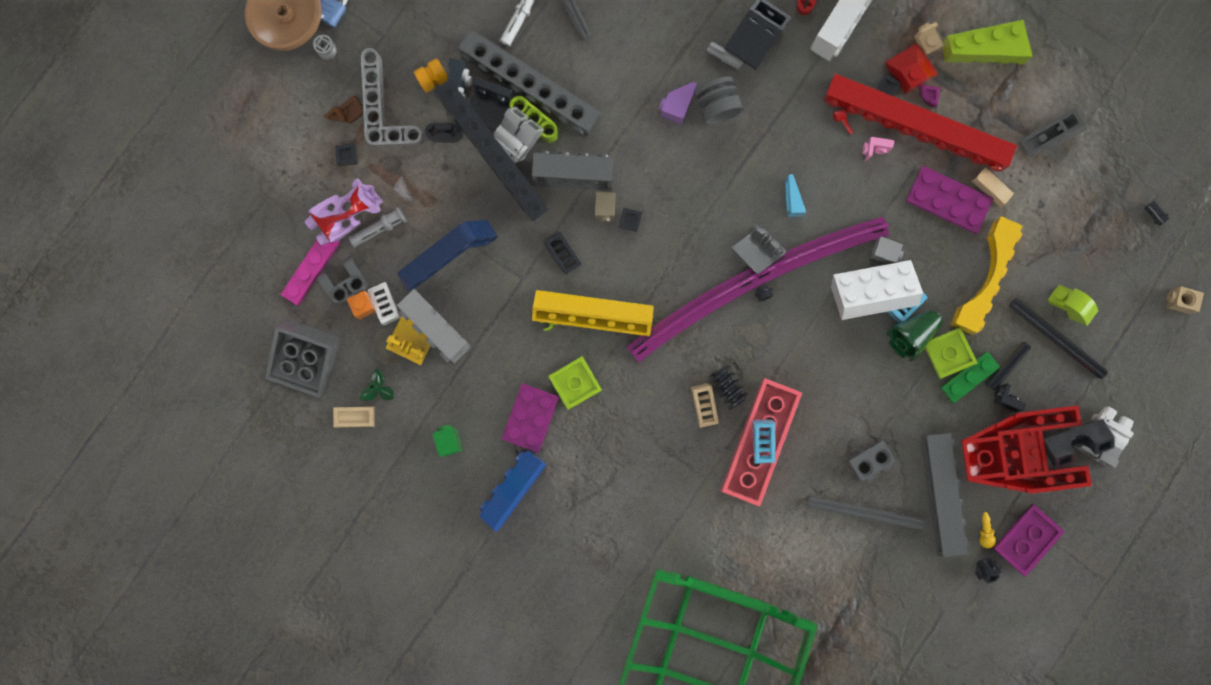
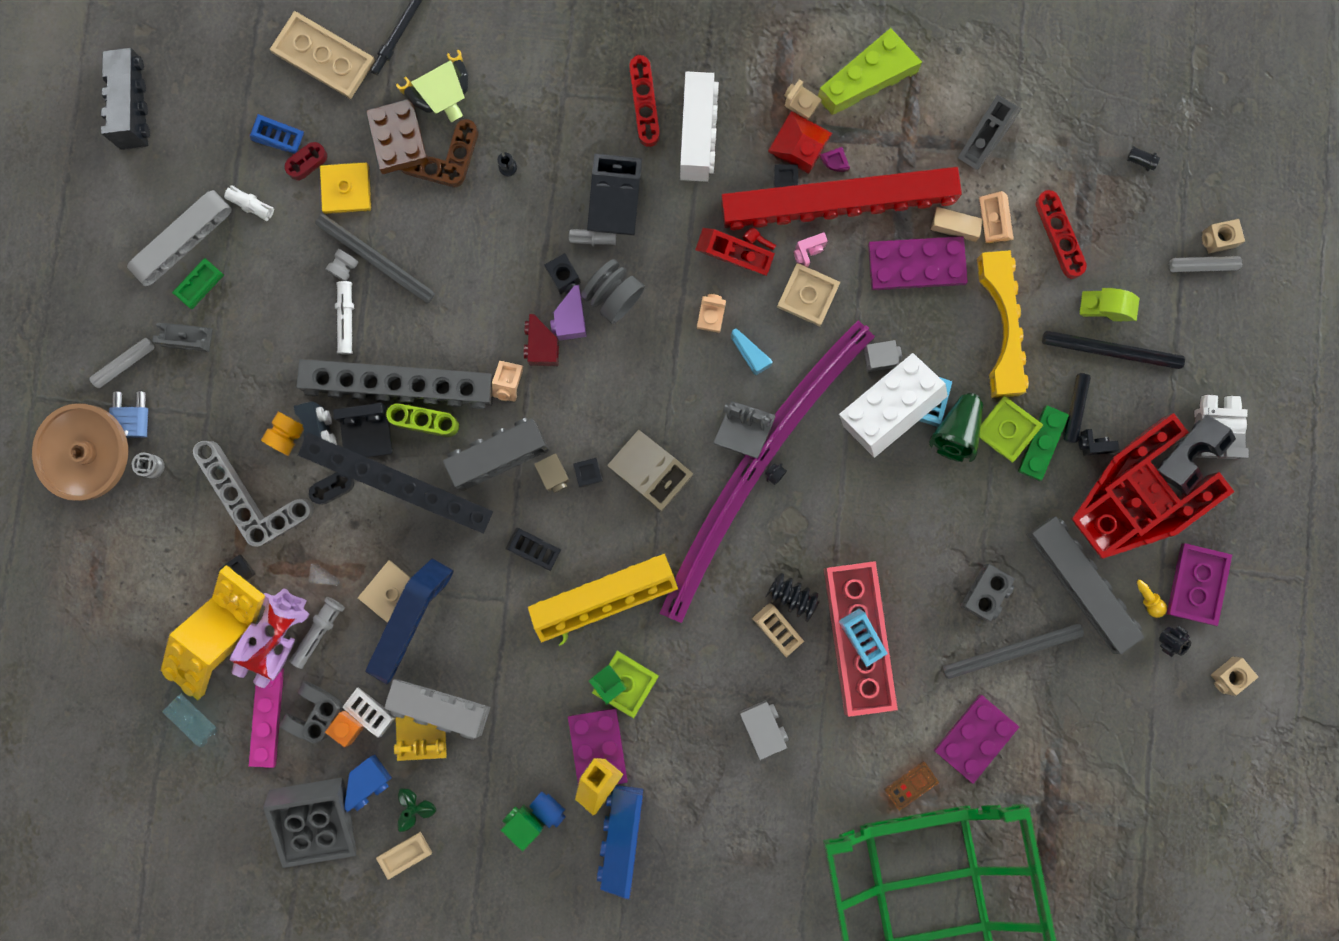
camera: 25 degrees left, 0 degrees up
reddish brown slope [324,95,364,123] -> none
light grey hips [494,107,544,165] -> none
none -> yellow bracket [160,565,265,700]
none -> clear light blue hinge [162,694,217,747]
none -> blue slope [344,755,392,812]
none -> tan plate [358,560,411,623]
none -> light nougat bracket [492,361,523,402]
none -> dark red slope [524,314,559,366]
none -> blue brick [529,792,566,828]
none -> black brick [544,253,581,294]
none -> yellow slope [575,758,623,815]
none -> green panel [588,665,627,704]
none -> dark tan slope [607,429,693,513]
none -> red slope [695,228,775,276]
none -> light nougat bracket [697,294,726,333]
none -> light grey brick [739,700,789,760]
none -> tan plate [777,263,840,326]
none -> clear orange tile [884,761,939,811]
none -> magenta plate [933,694,1019,784]
none -> light nougat slope [979,191,1014,243]
none -> red beam [1035,190,1087,279]
none -> light grey axle [1169,256,1242,272]
none -> tan brick [1211,657,1258,696]

